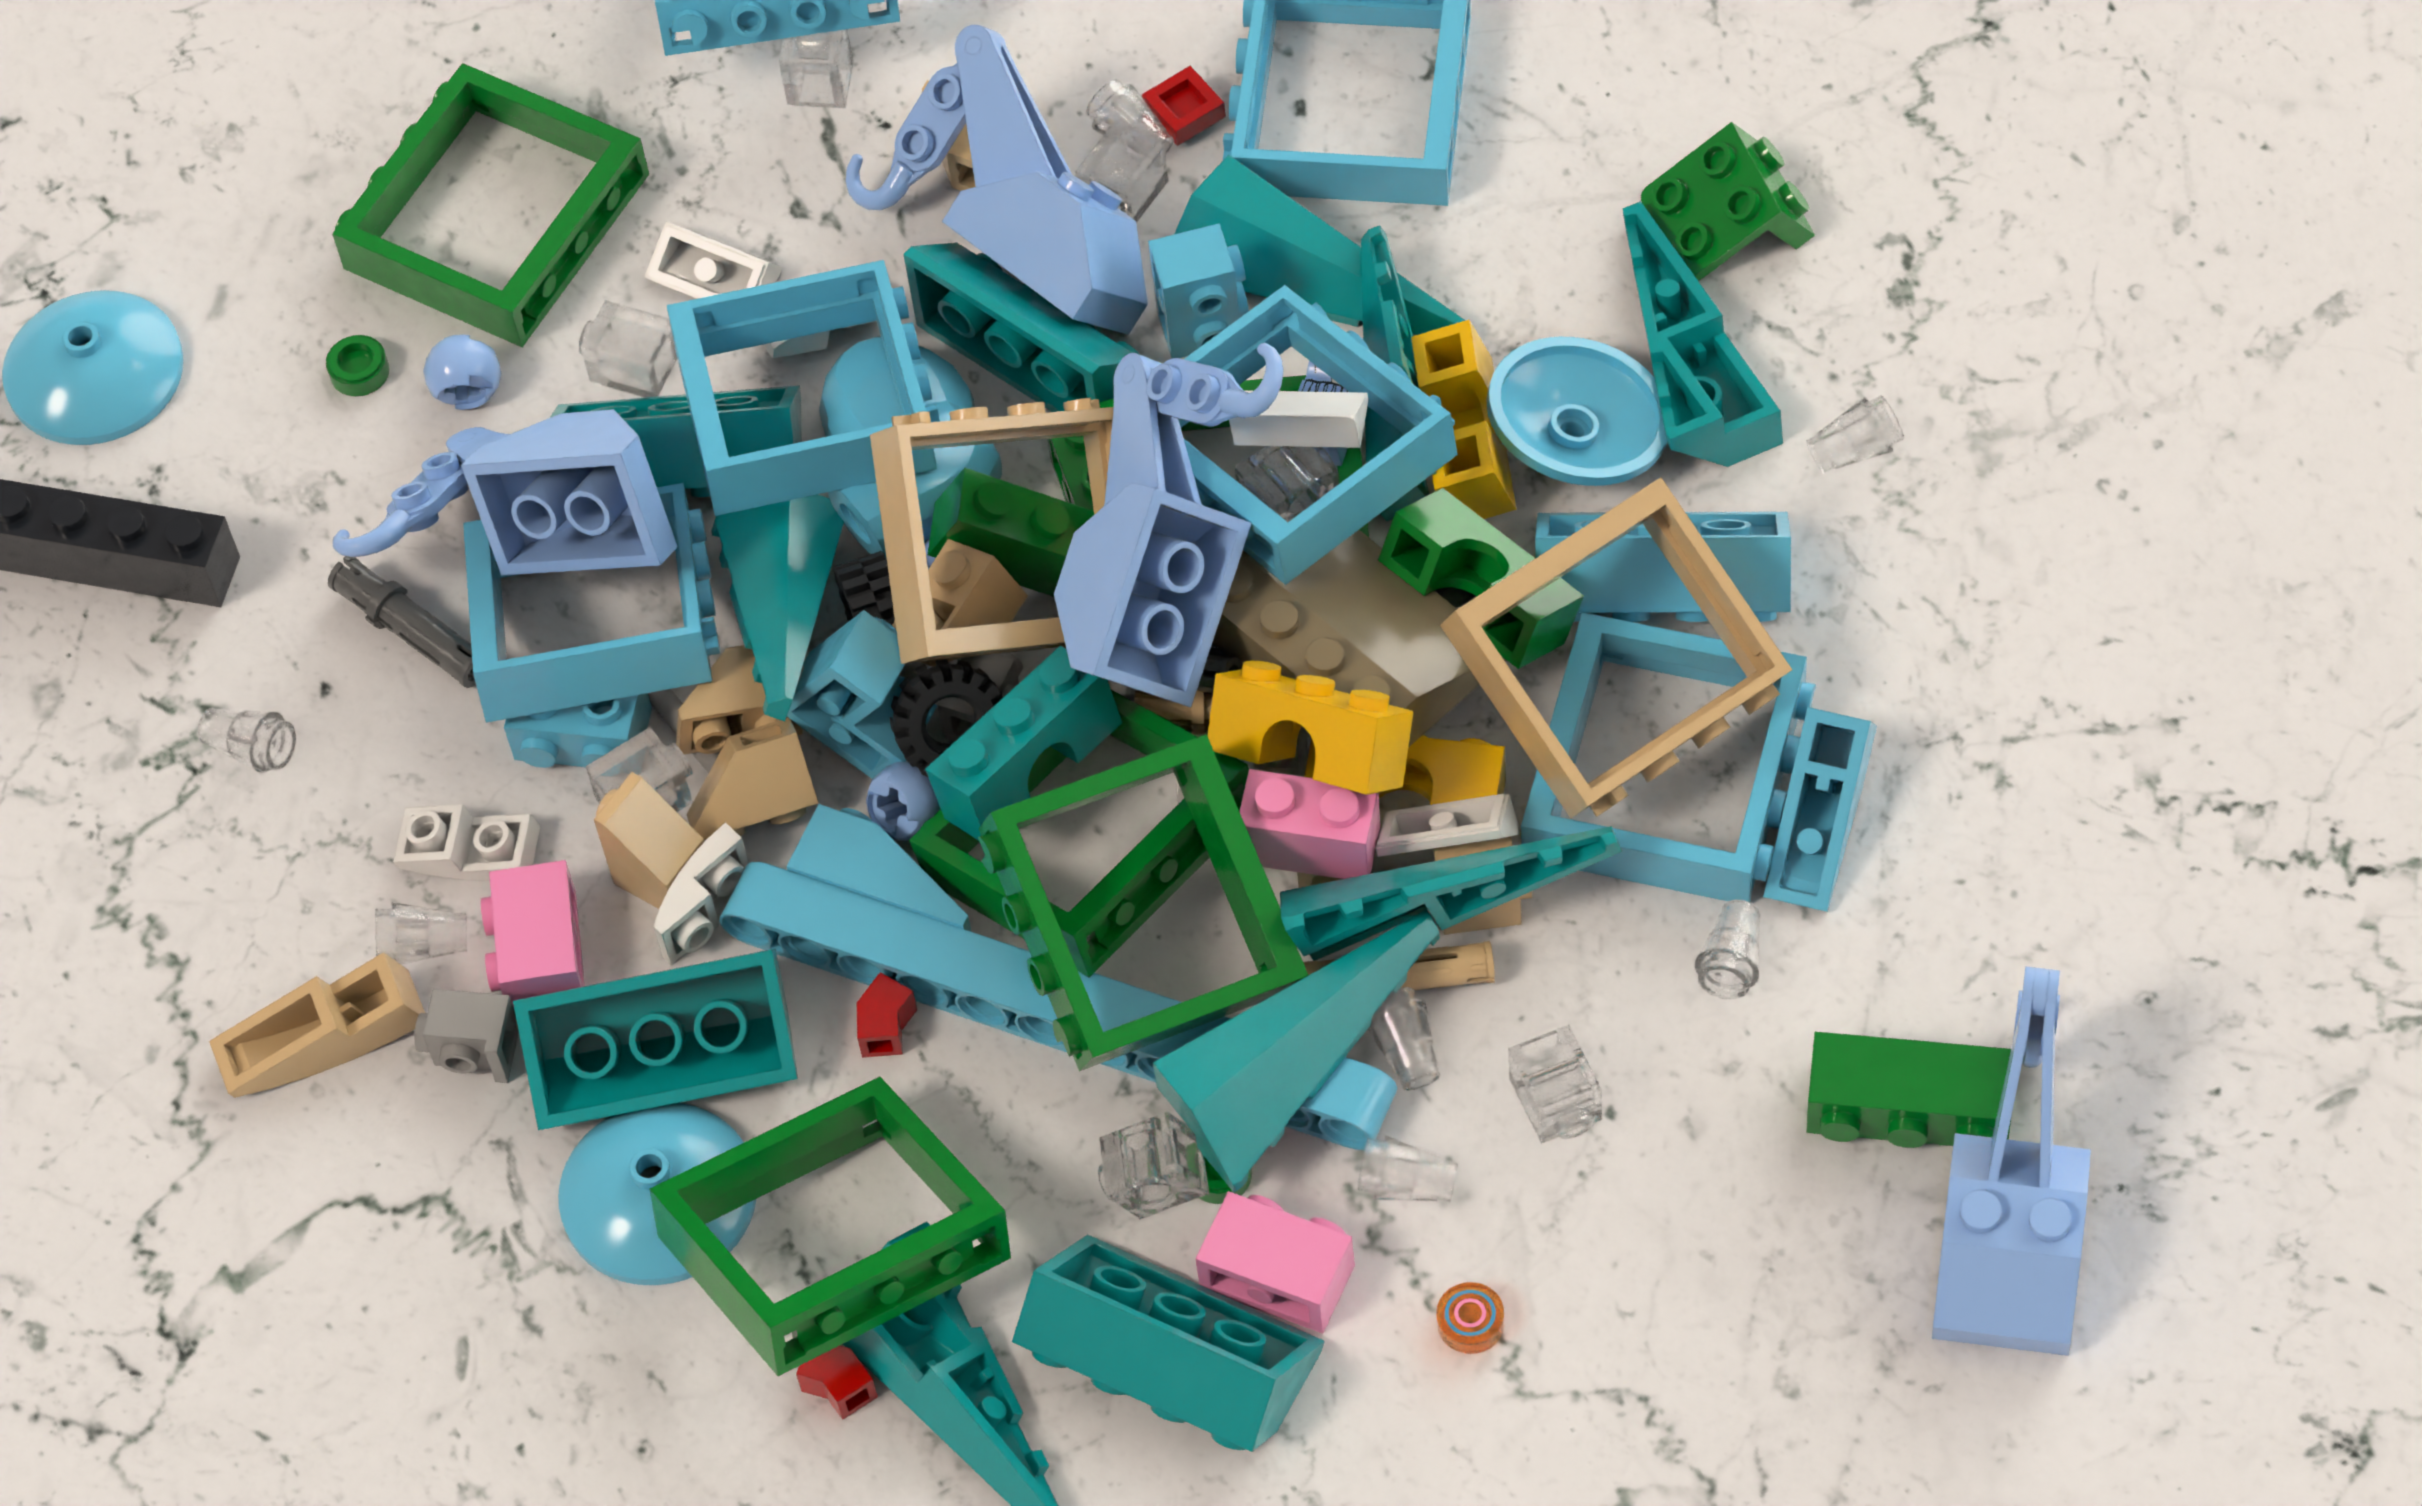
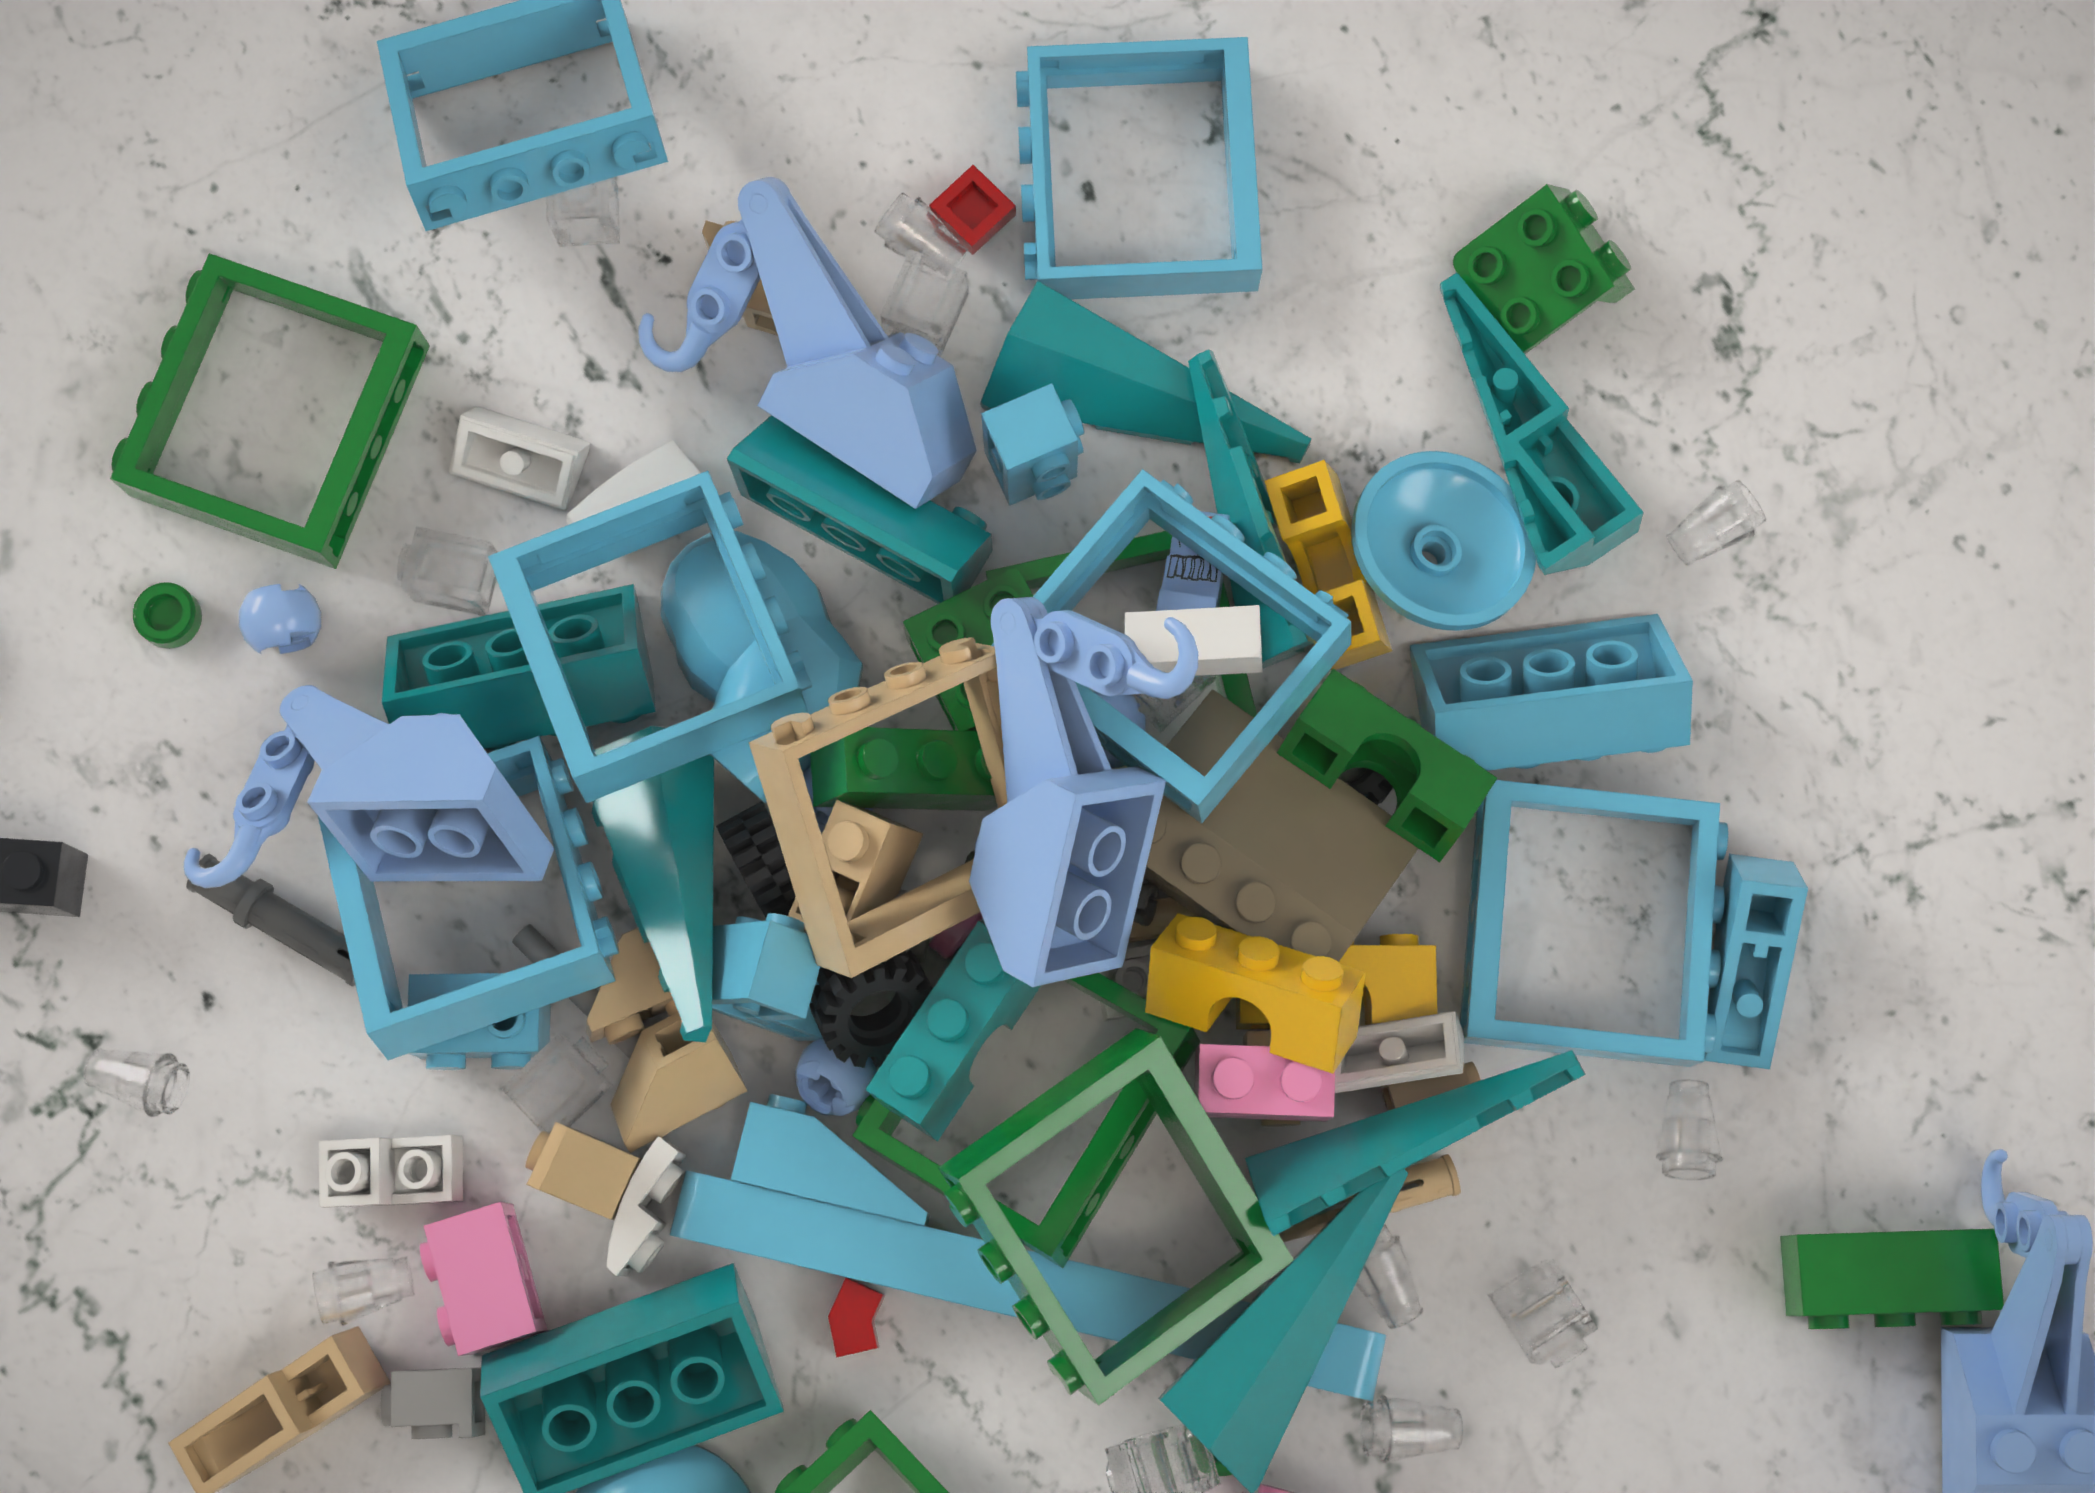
camera: 15 degrees left, 20 degrees up
tan window [1440,477,1792,818] -> none

